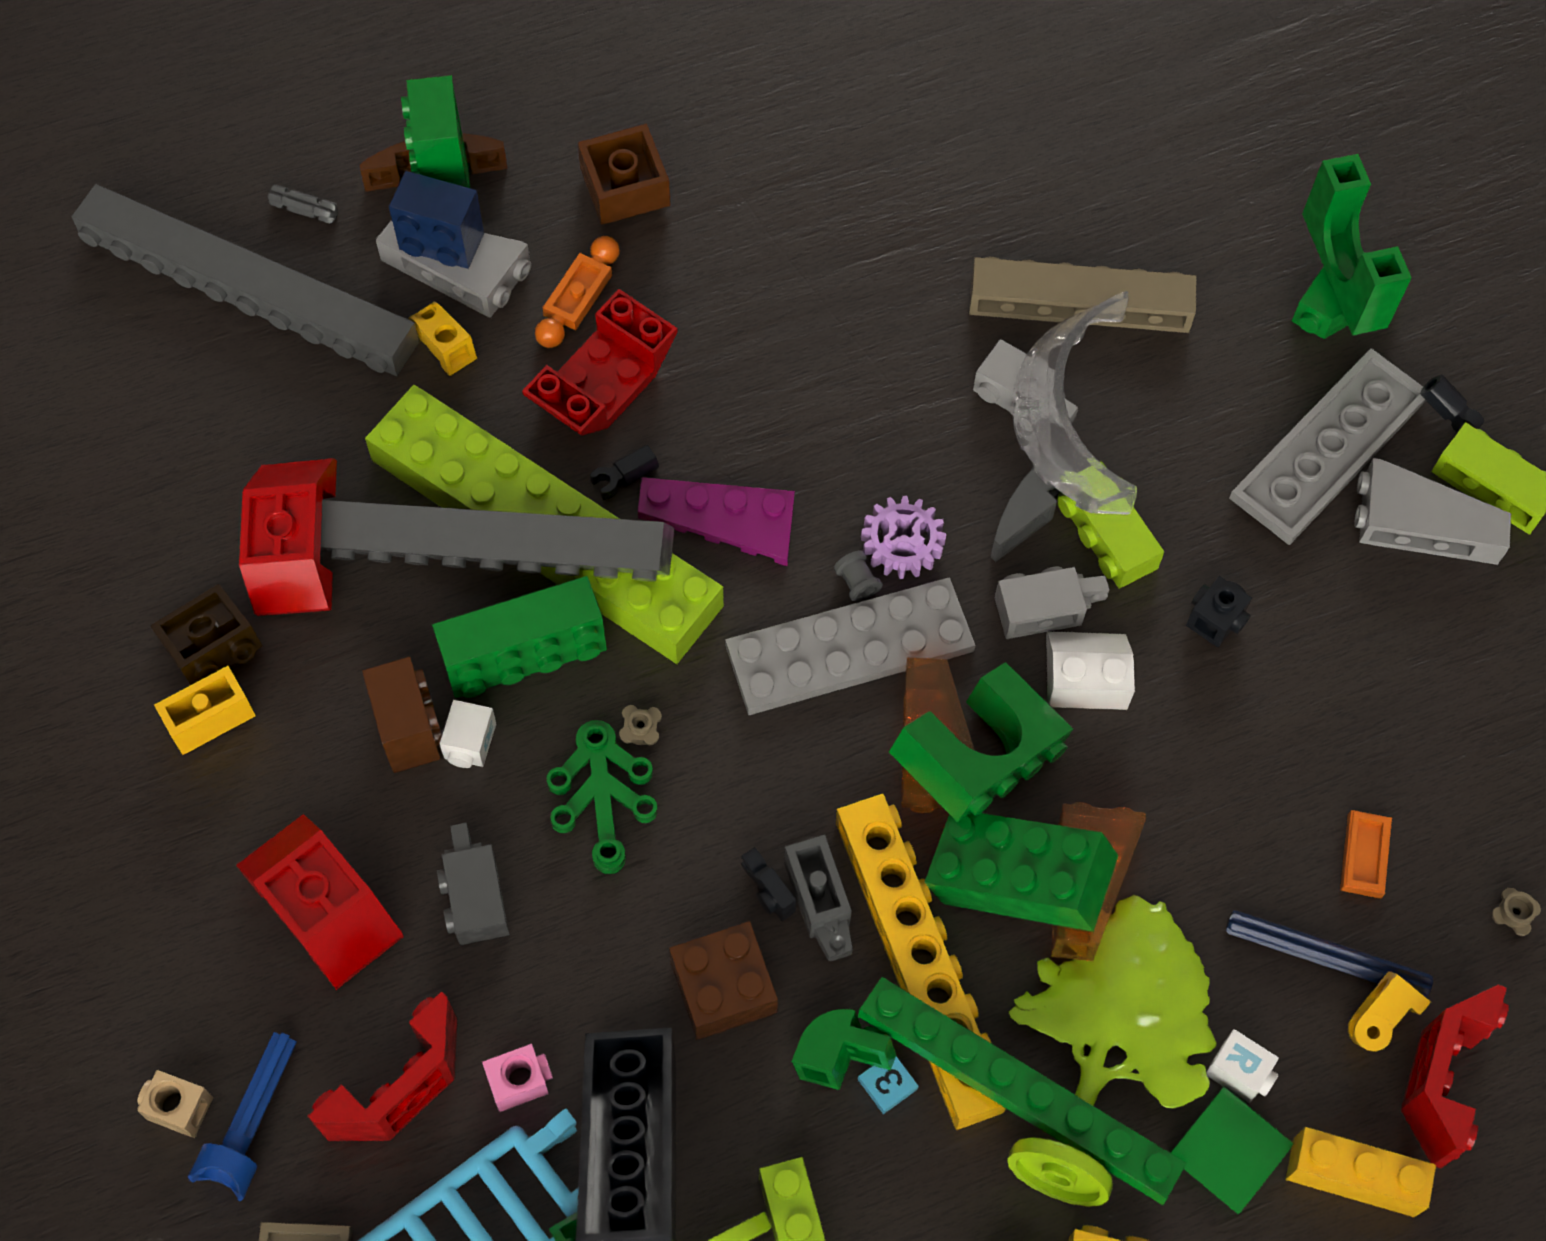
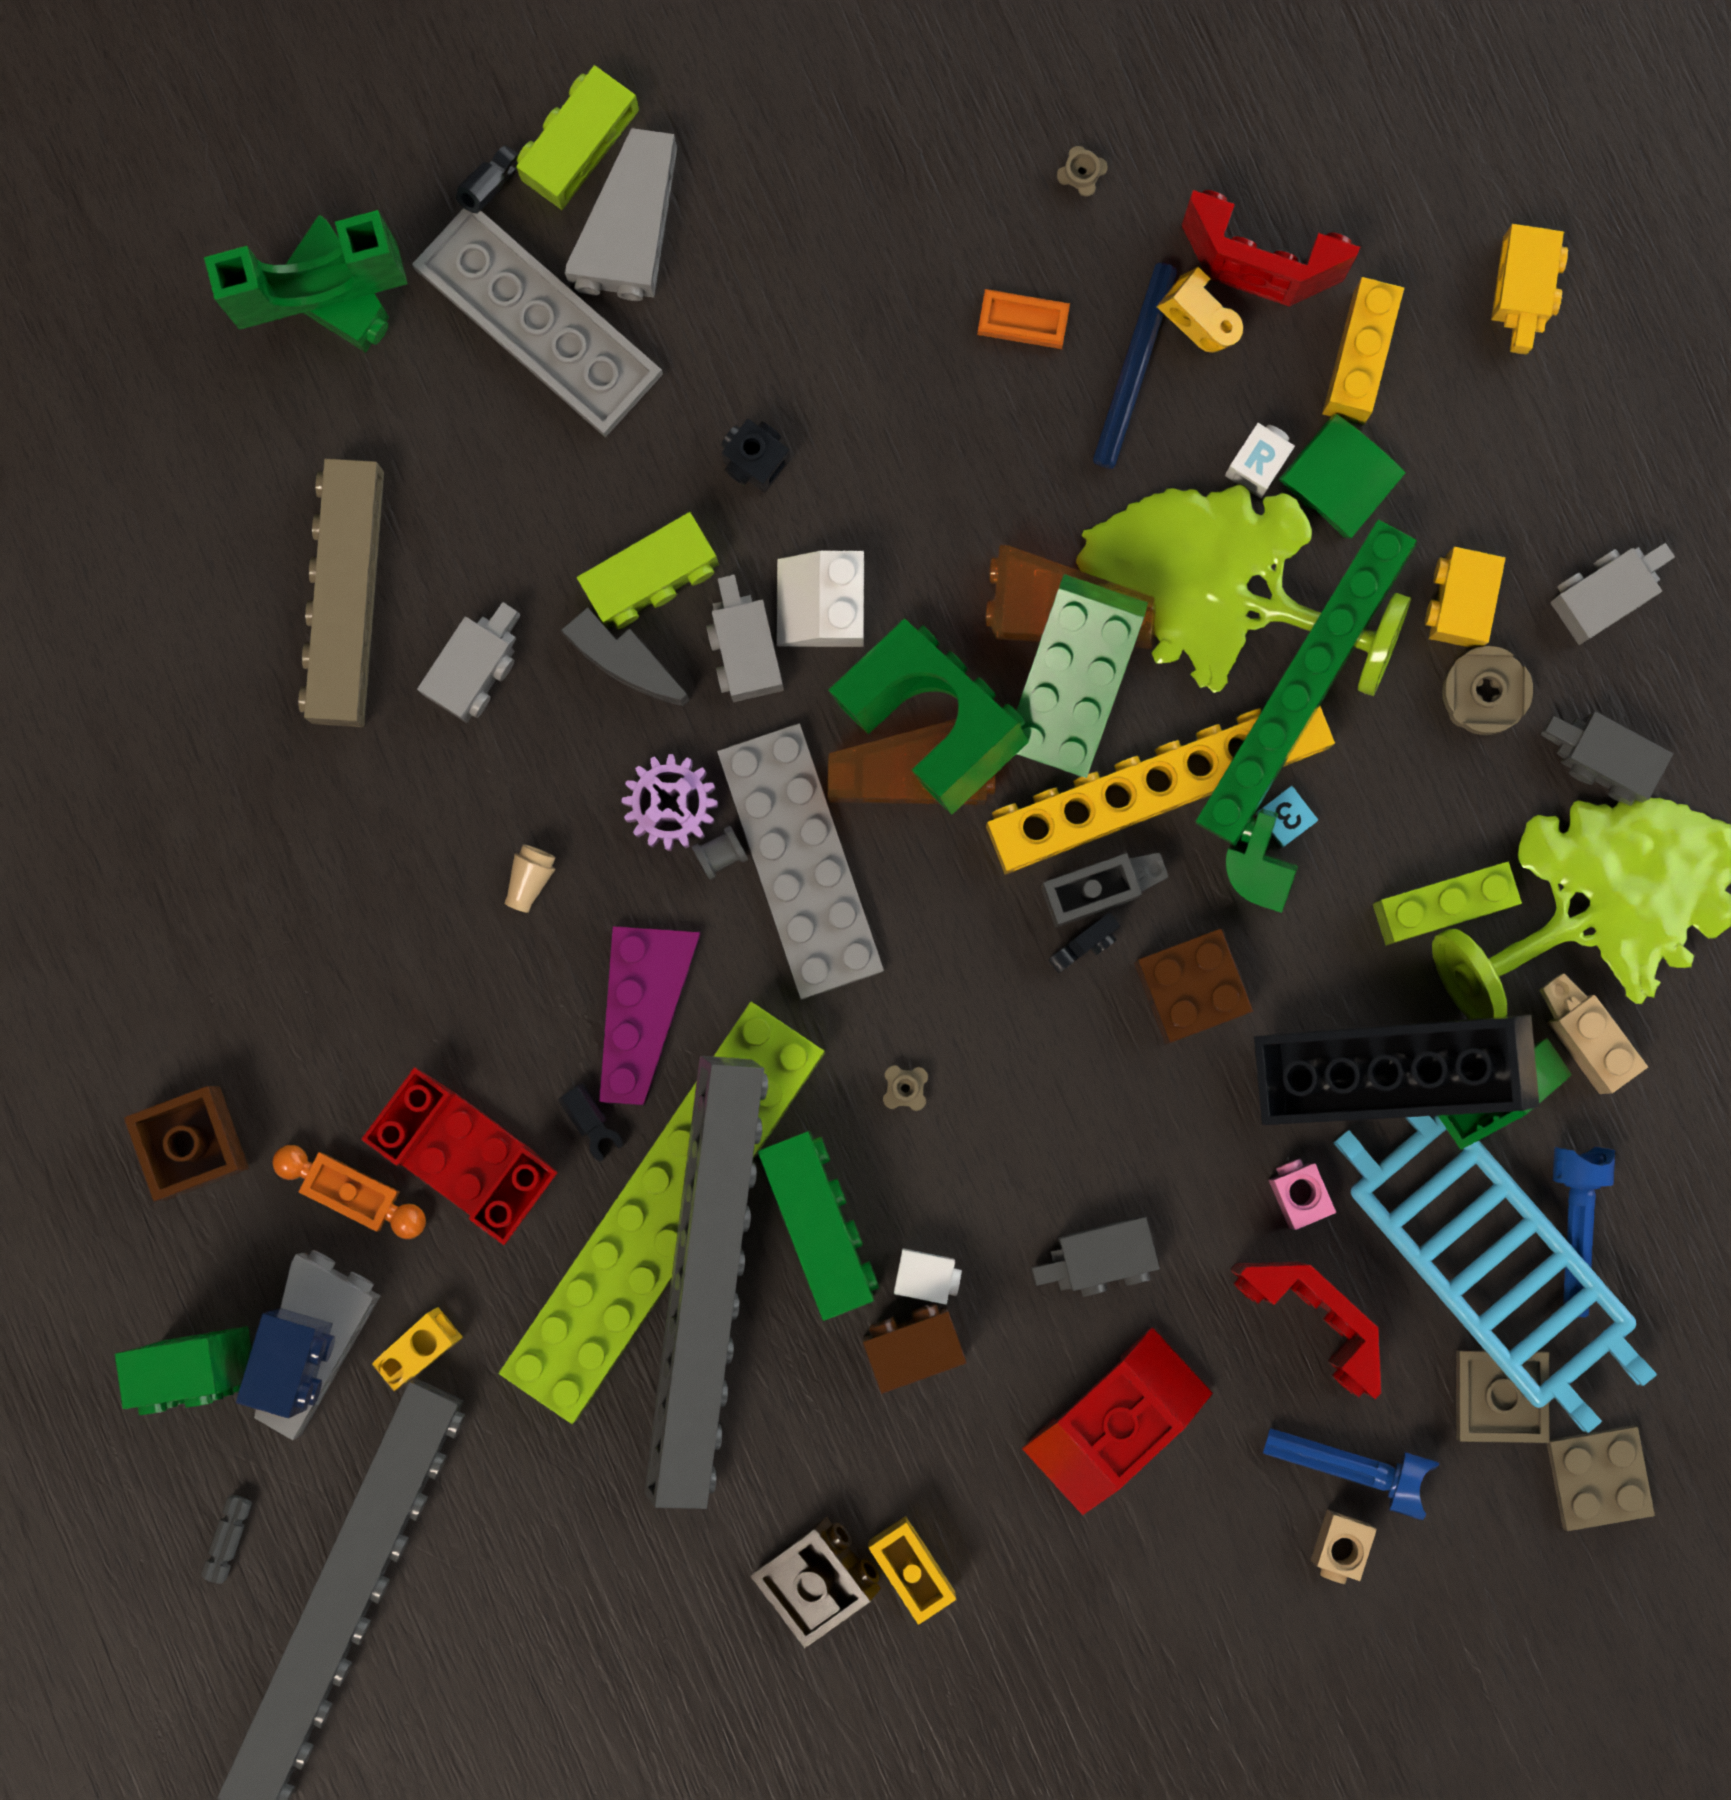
camera: 85 degrees left, 20 degrees up
red slope [239,458,337,616] -> none
reddish brown slope [359,134,508,192] -> none
green plant [546,720,658,874] -> none
clear windscreen [1012,291,1137,515] -> none
none -> tan cone [504,844,556,913]

